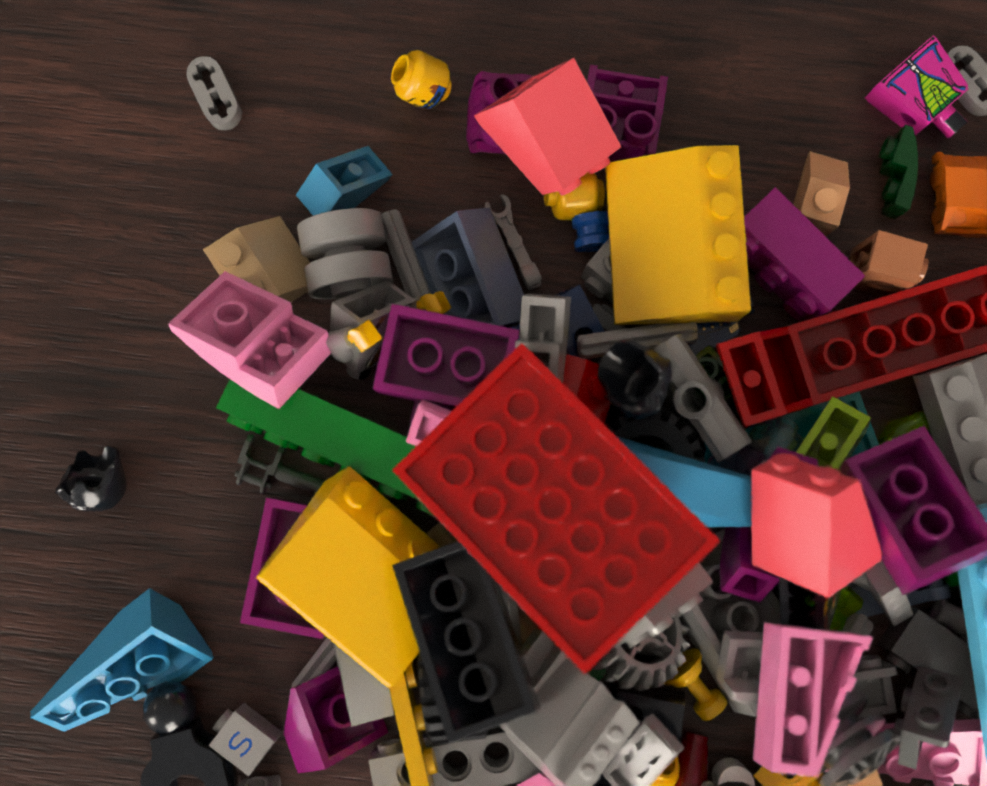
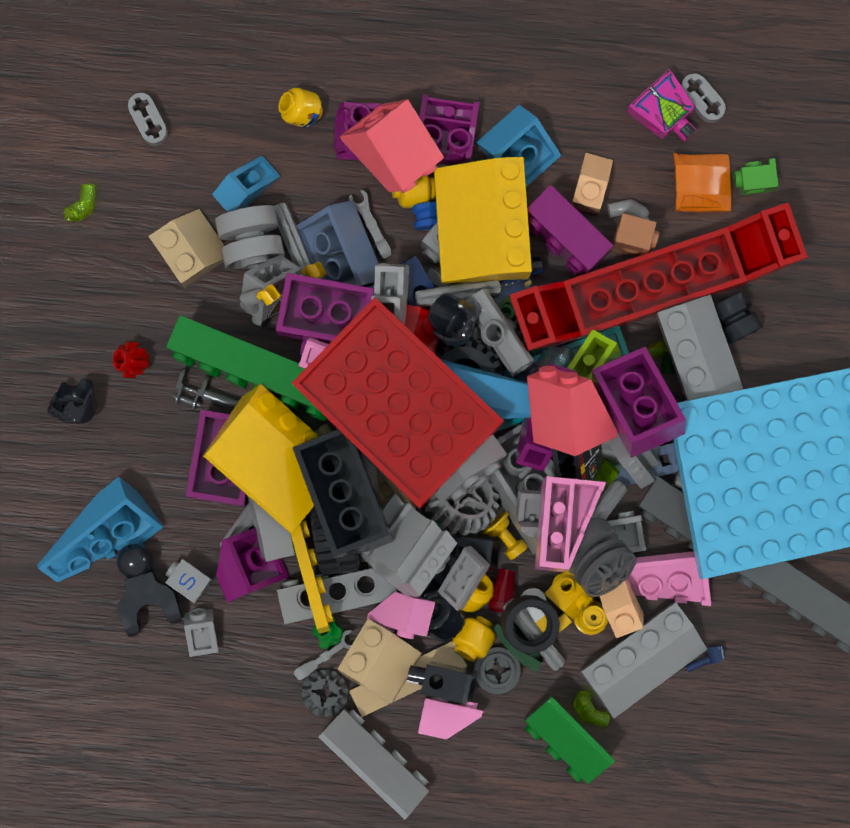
camera: 10 degrees left, 0 degrees up
bright pink slope [168,271,331,409] -> none
dark green slope [879,125,918,219] -> none
dark grey bracket [894,666,963,769] -> none
none -> clear neon green arm [64,184,95,222]
none -> red gear [112,342,149,378]
none -> dark azure slope [477,105,561,187]
none -> light grey arm [607,199,649,220]

